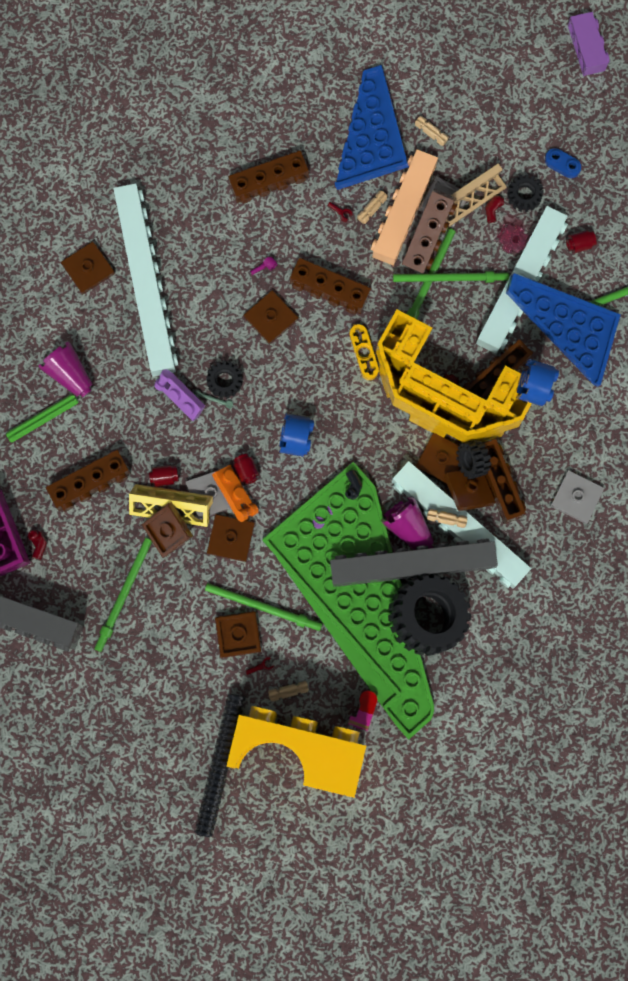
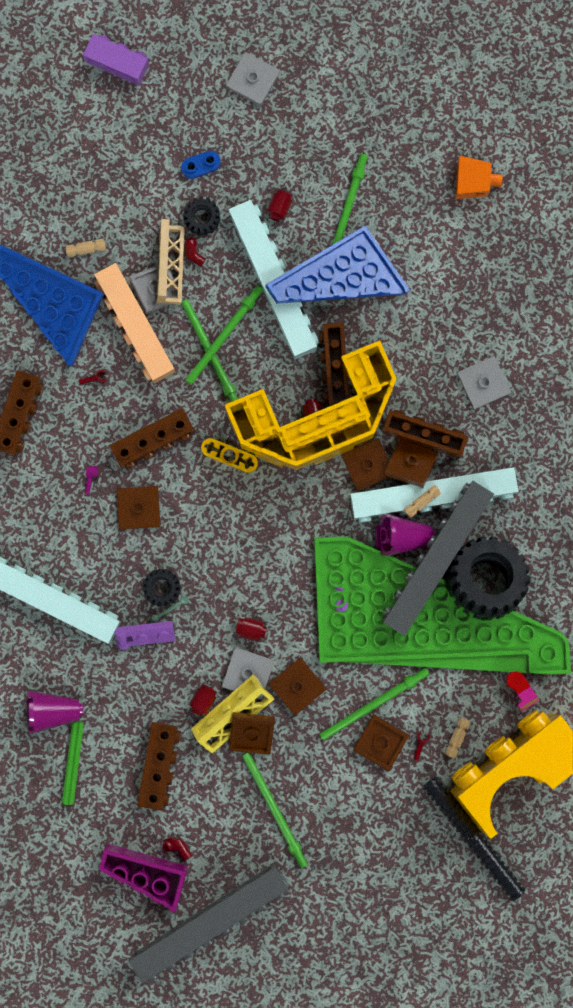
camera: 50 degrees left, 5 degrees up
orange plate [212,465,259,522] -> none
blue brick [279,413,314,457] -> none
black arm [345,470,362,500] -> none
tan axle [357,190,387,224] -> none
reddish brown brick [402,189,457,273] -> none
black tyre [456,440,491,479] -> none
clear pink brick [494,224,528,254] -> none
blue brick [517,359,559,406] -> none

